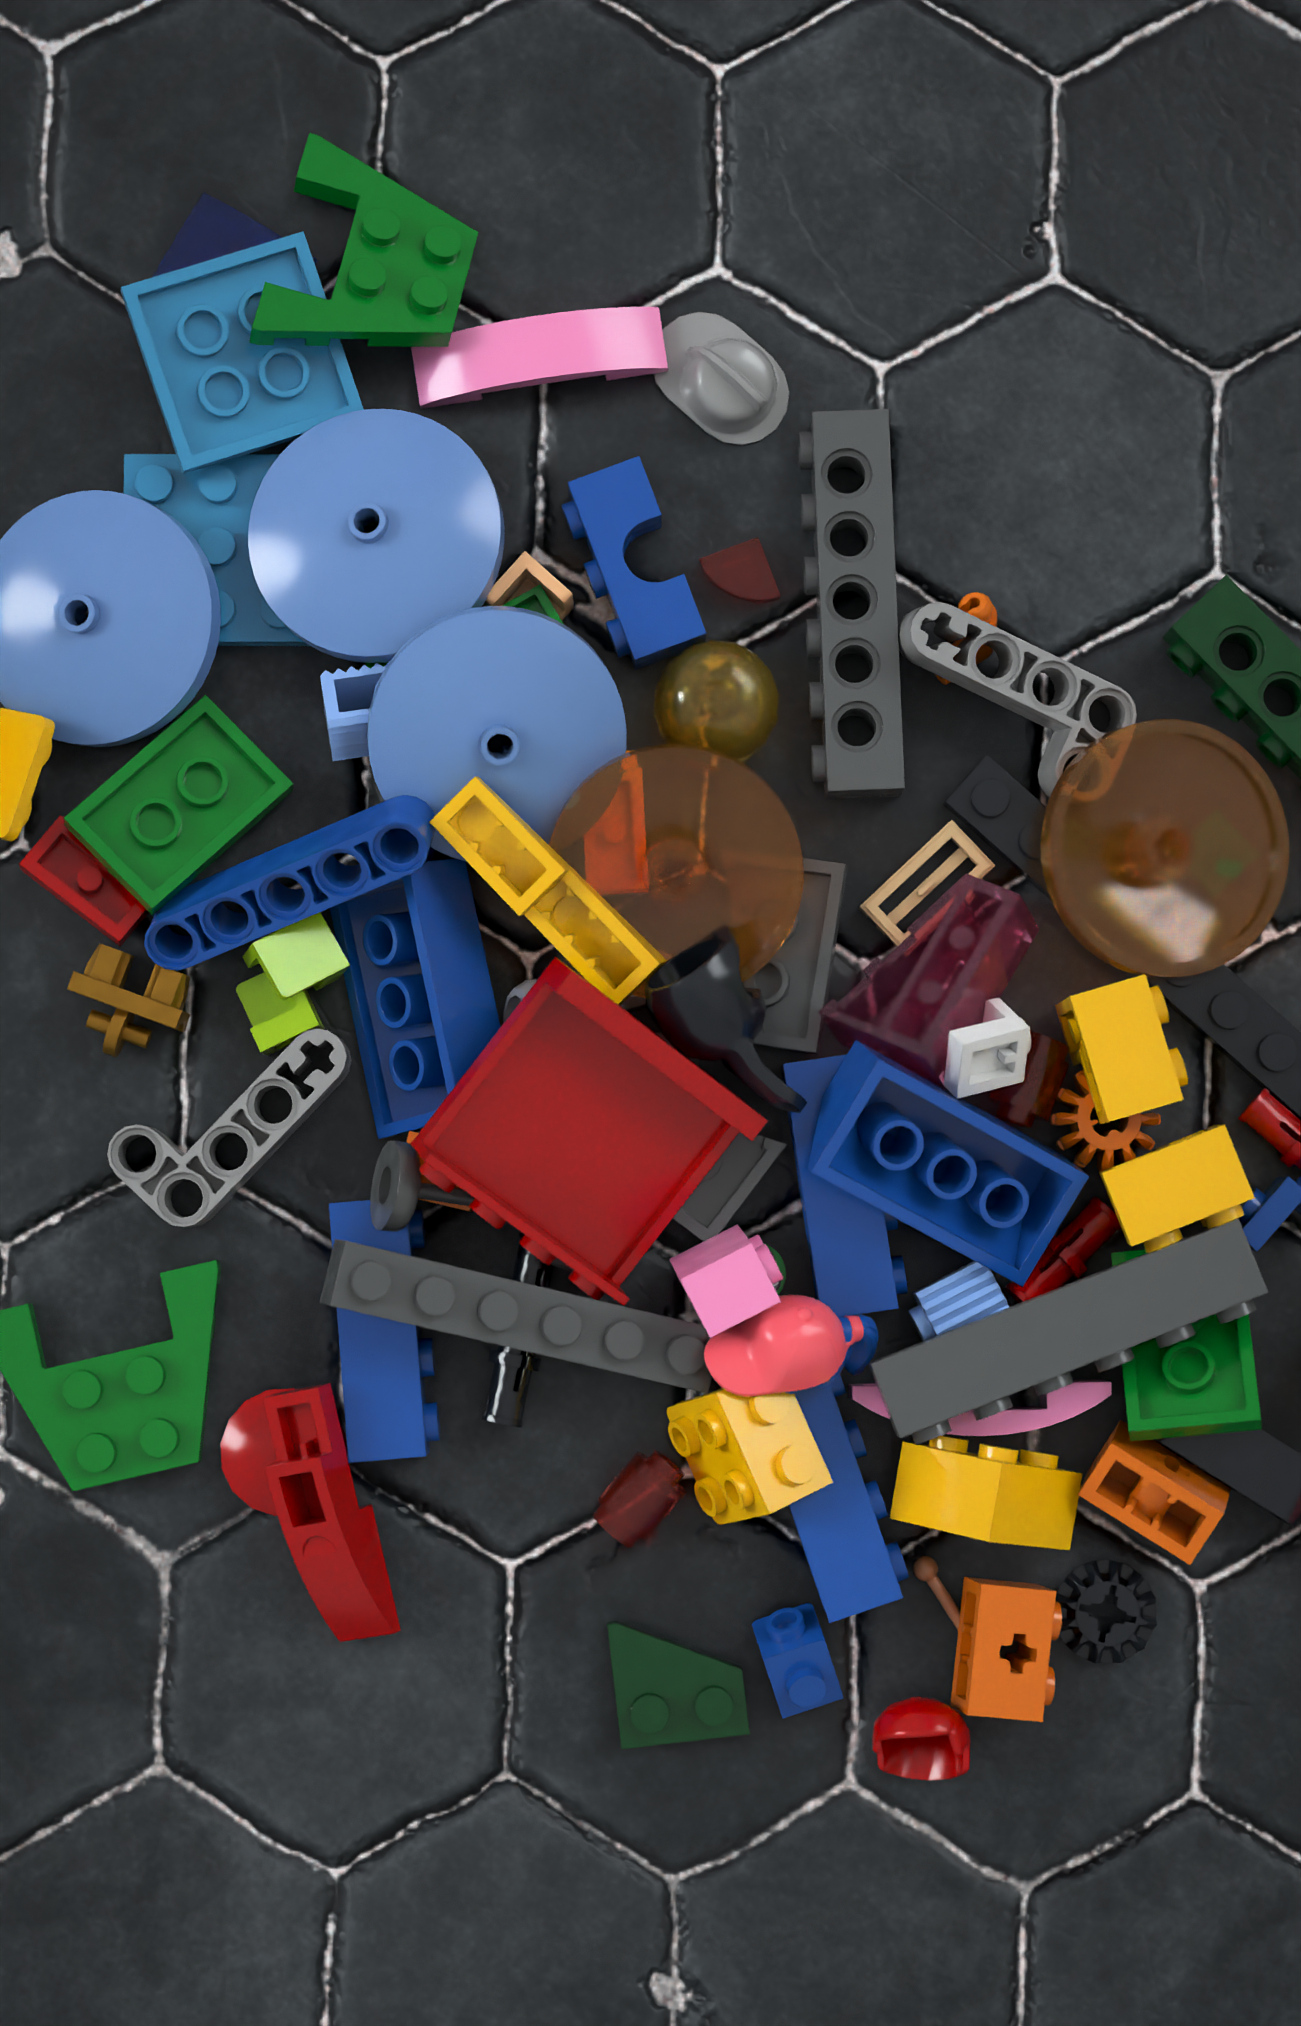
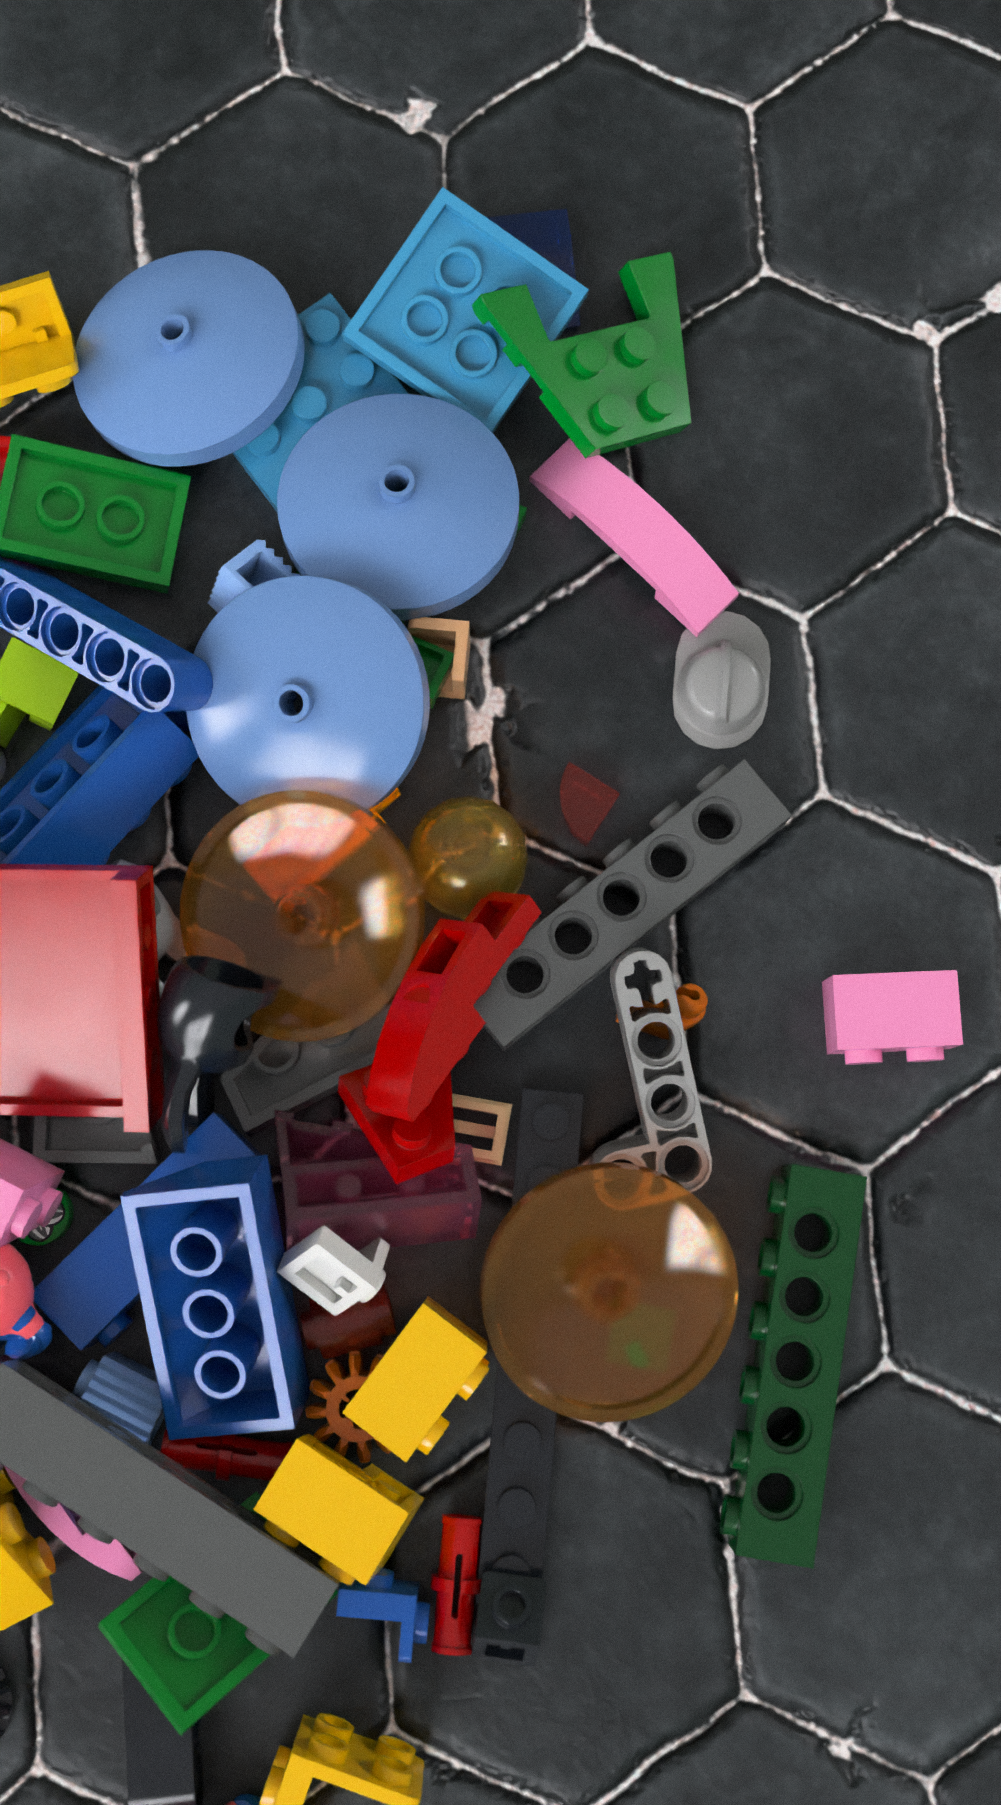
camera: 55 degrees right, 5 degrees down
yellow slope [429,776,667,1005] -> none
blue arch [561,456,707,670] -> none
orange brick [1078,1420,1231,1565] -> none
none -> red wing [338,1064,455,1184]
none -> red slope [365,891,542,1122]
none -> bright pink brick [822,970,963,1065]

